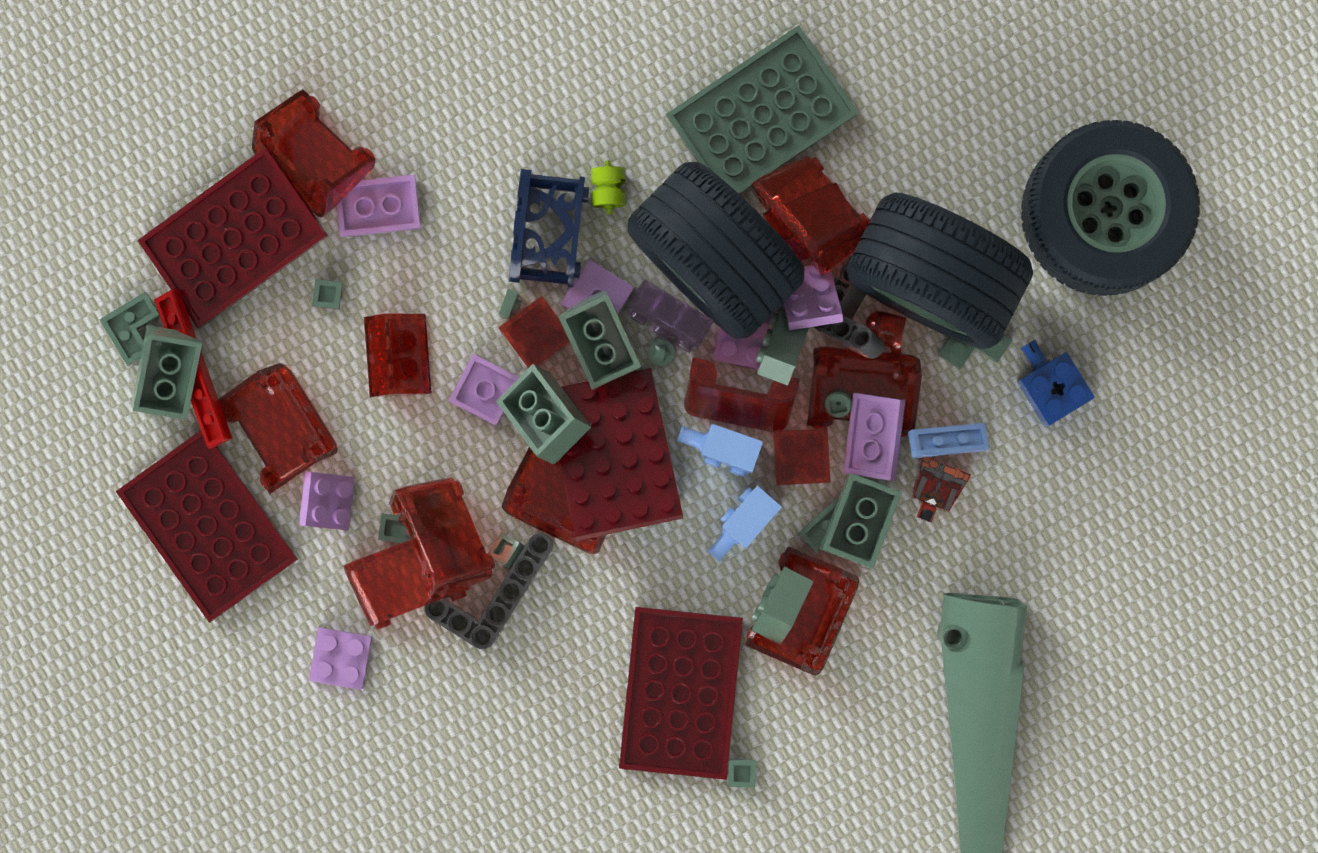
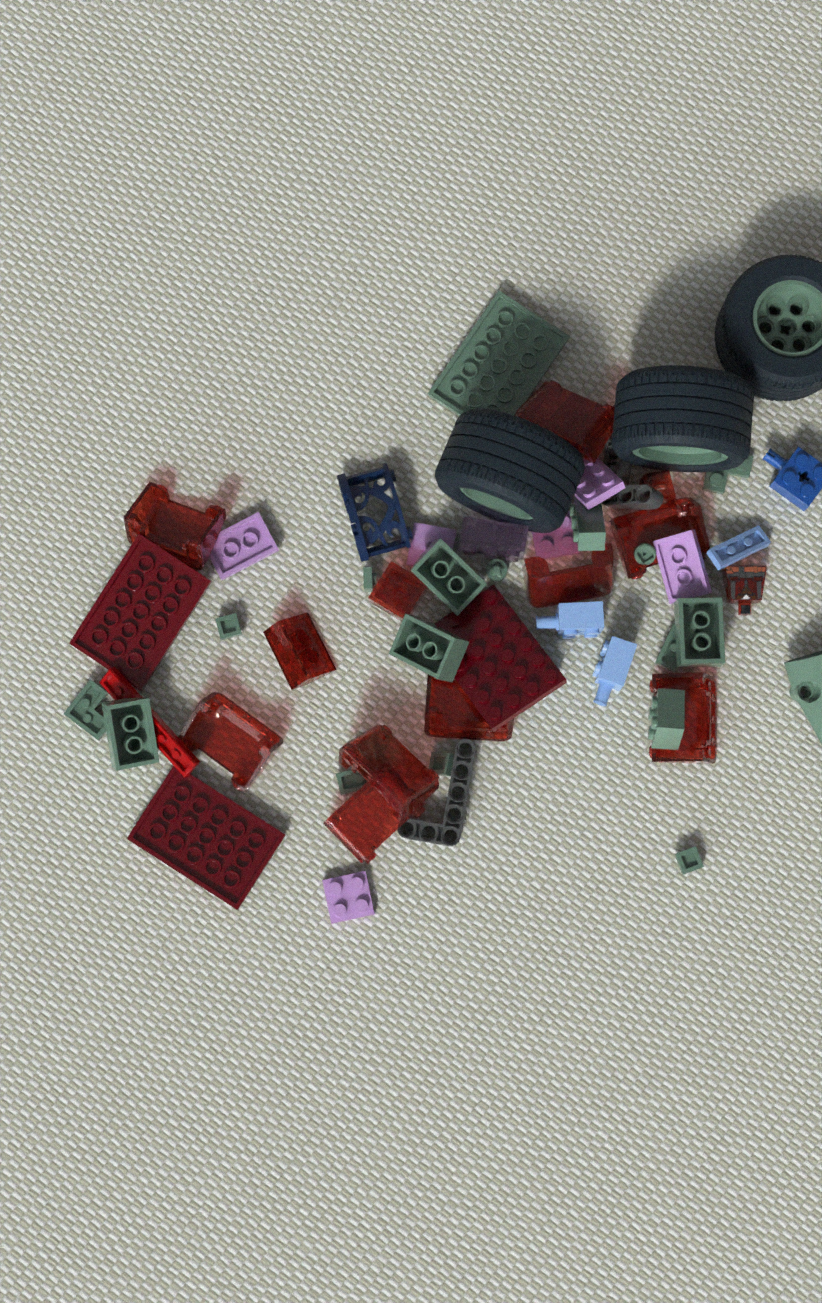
camera: 15 degrees left, 5 degrees down
lavender plate [299,471,355,531] -> none
lavender plate [449,354,519,426] -> none
lime wheel [591,160,627,214] -> none
dark red plate [619,607,743,780] -> none
clear red brick [772,428,831,486] -> none

